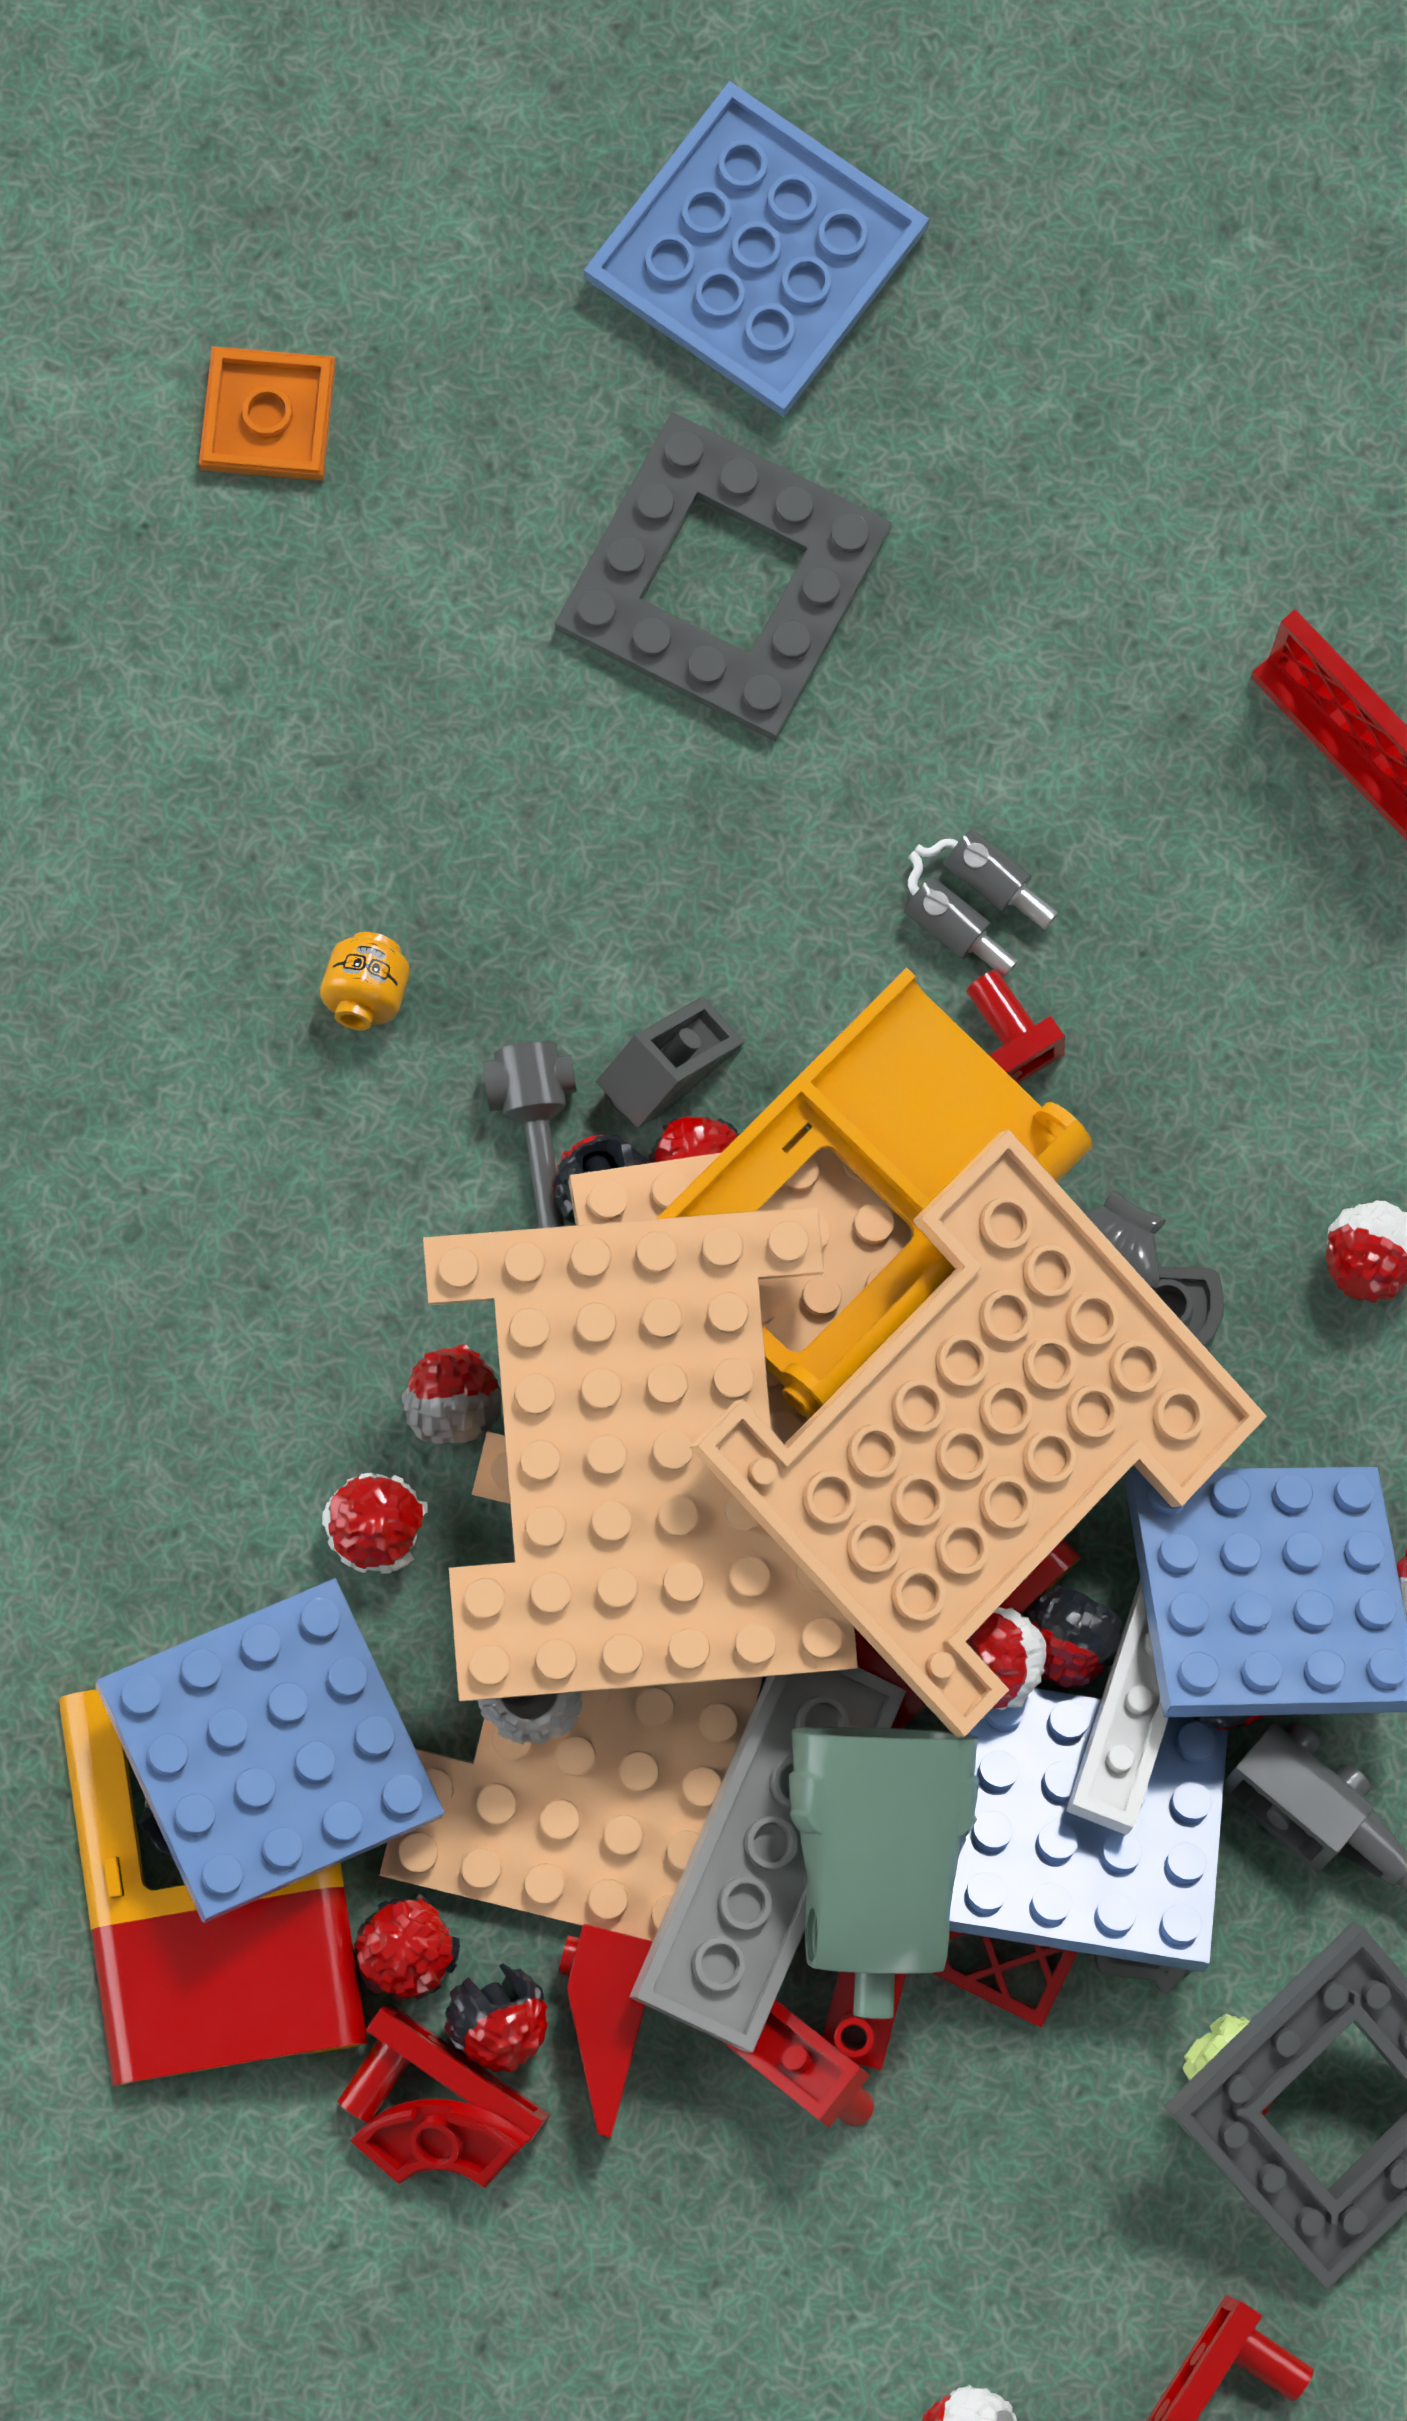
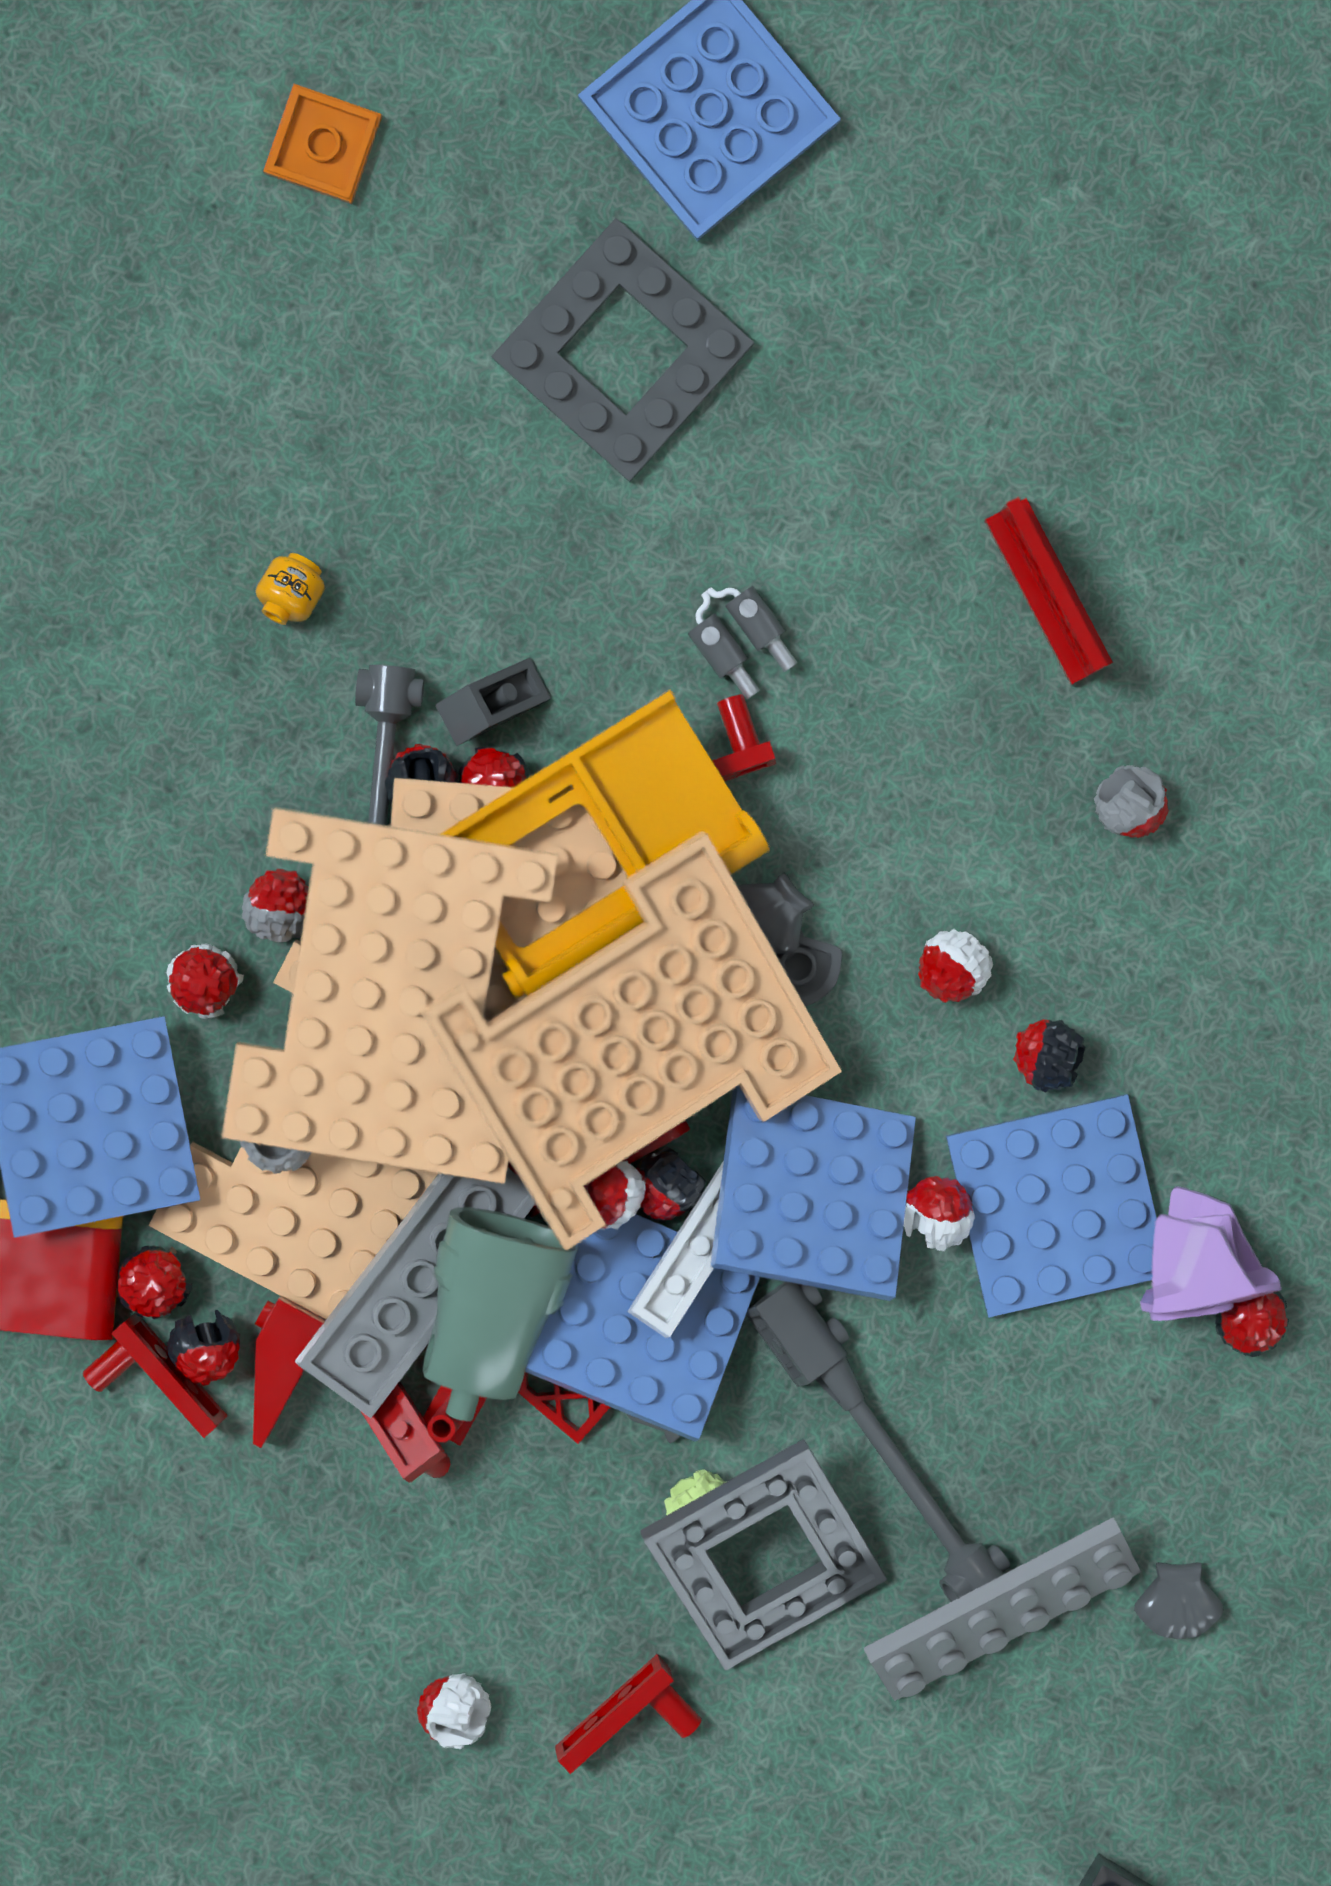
camera: 15 degrees right, 10 degrees up
red tile [350,2099,530,2188] -> none

